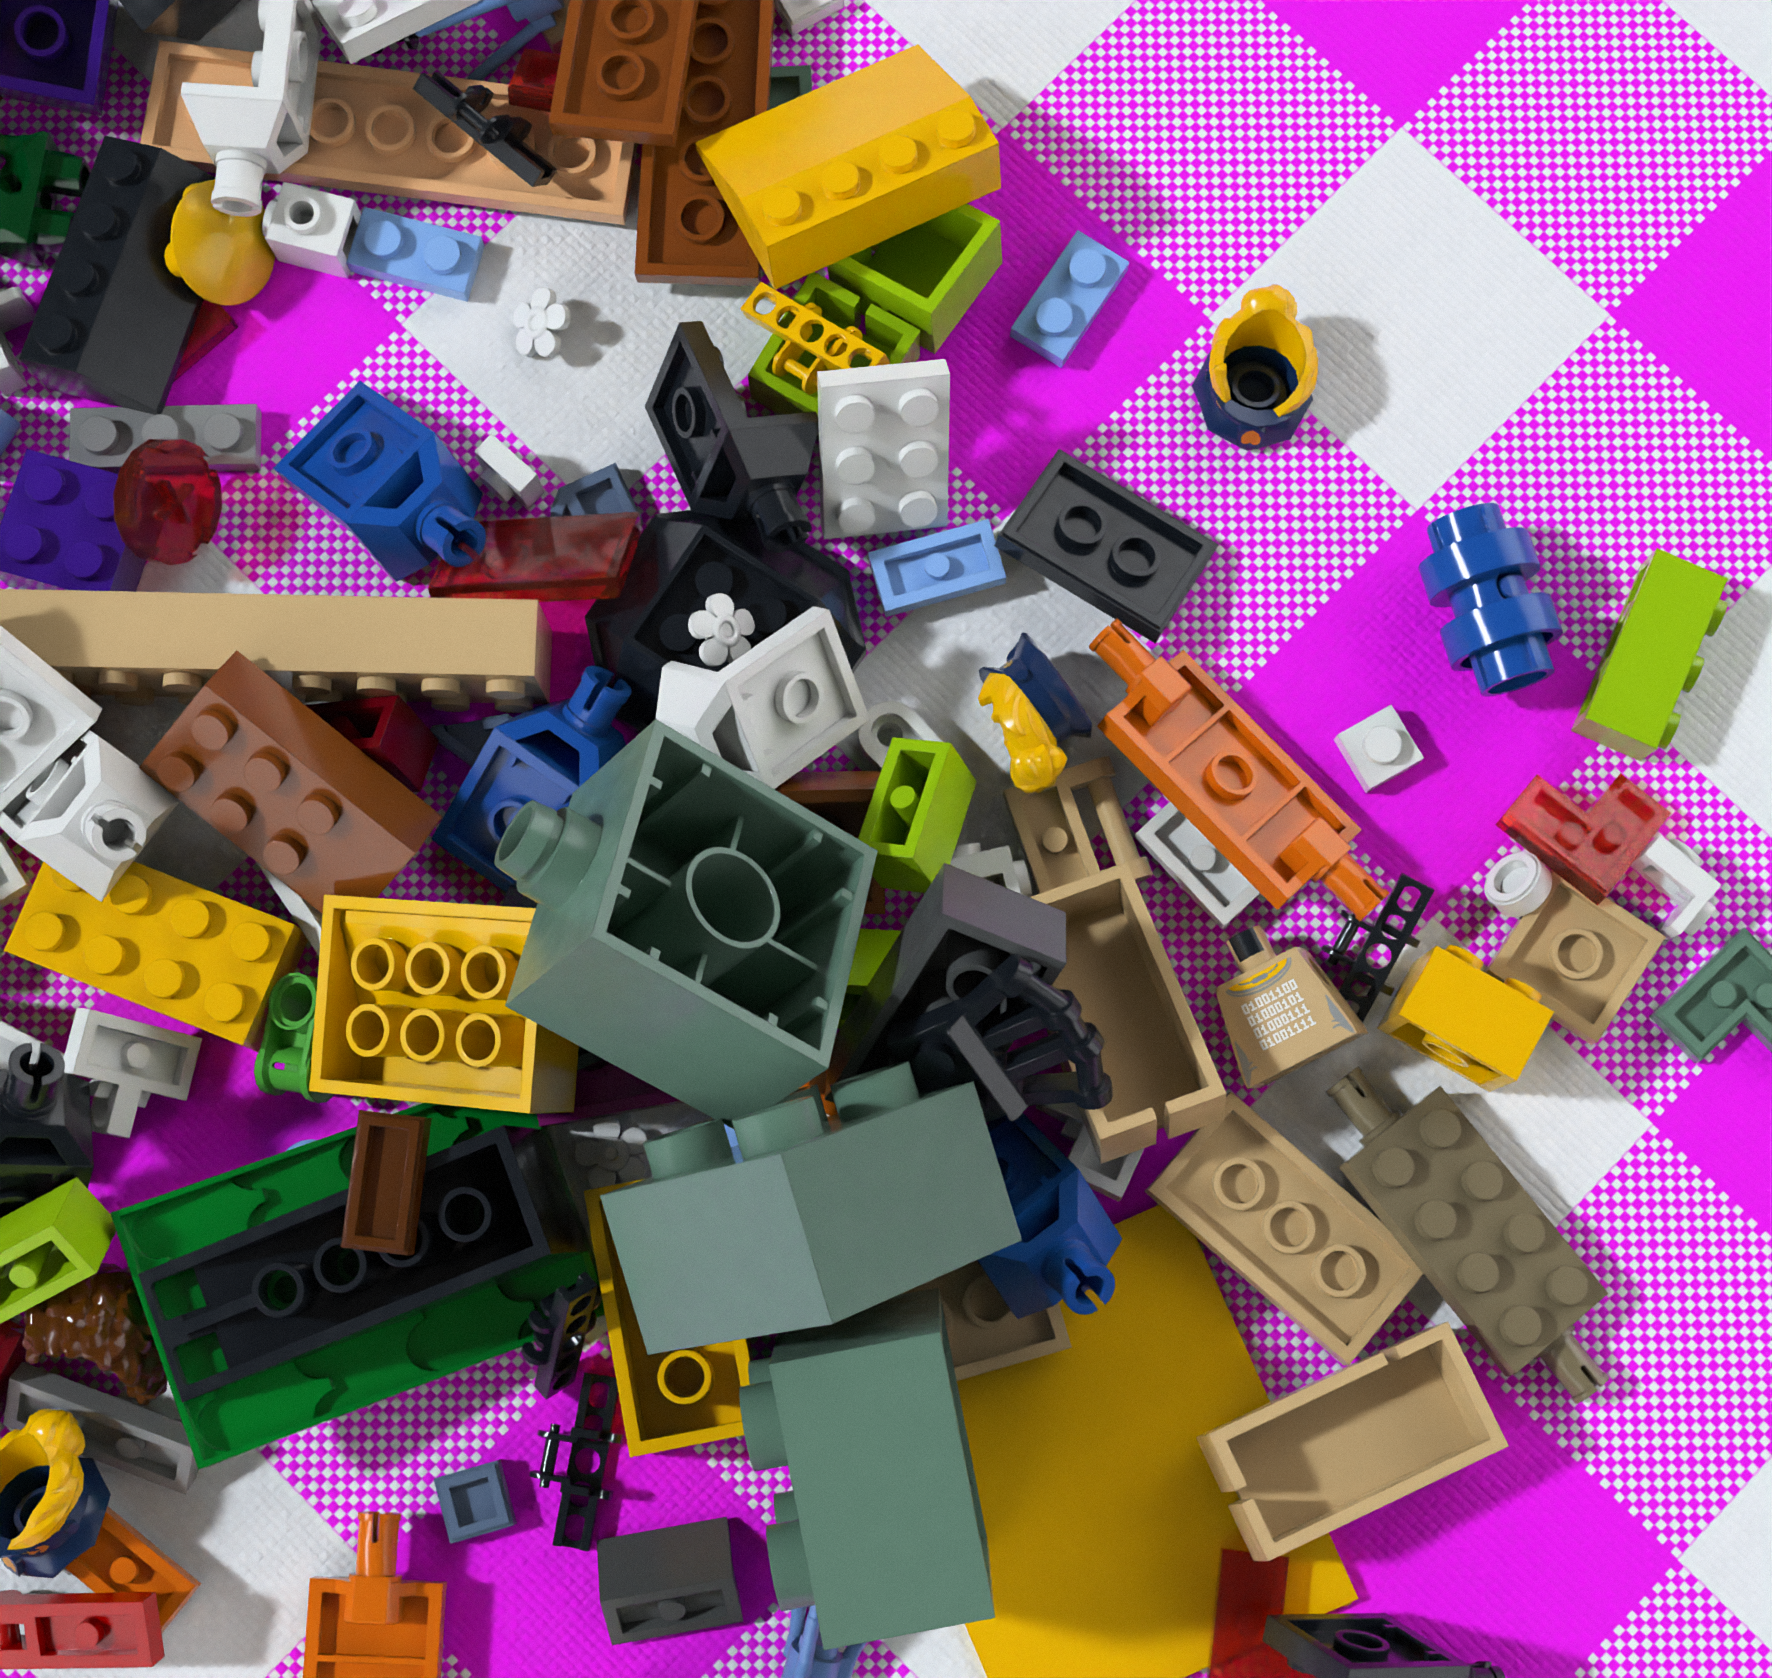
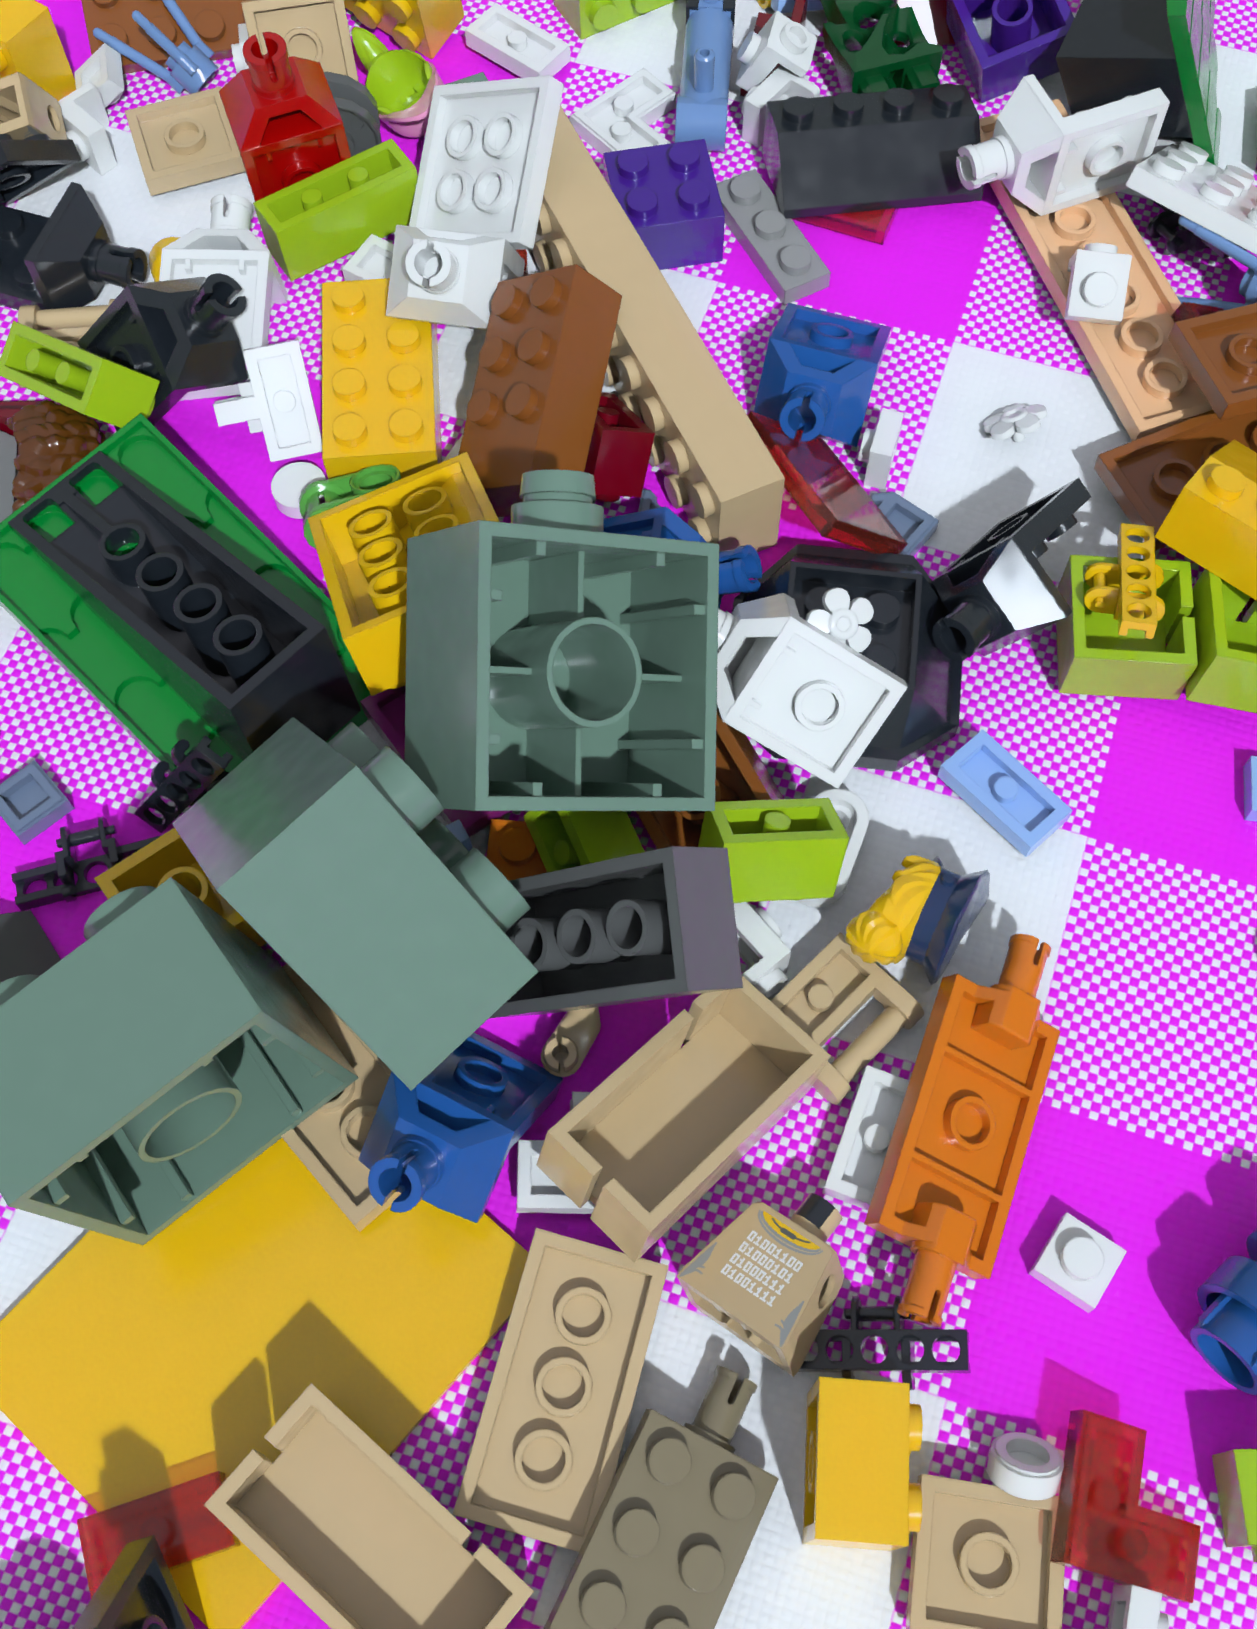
camera: 65 degrees right, 15 degrees down
clear red tile [113,437,222,565] -> none
yellow dish [164,180,275,306] -> none
white brick [262,181,361,279] -> none
reddish brown tile [341,1110,432,1255] -> none
light blue plate [346,207,485,302] -> none
black piece [413,72,557,187] -> none
white plate [817,359,950,539] -> none
black plate [887,954,1113,1123] -> none
black tile [994,449,1219,644] -> none
none -> white tile [271,462,326,519]
none -> white bracket [1064,243,1132,325]

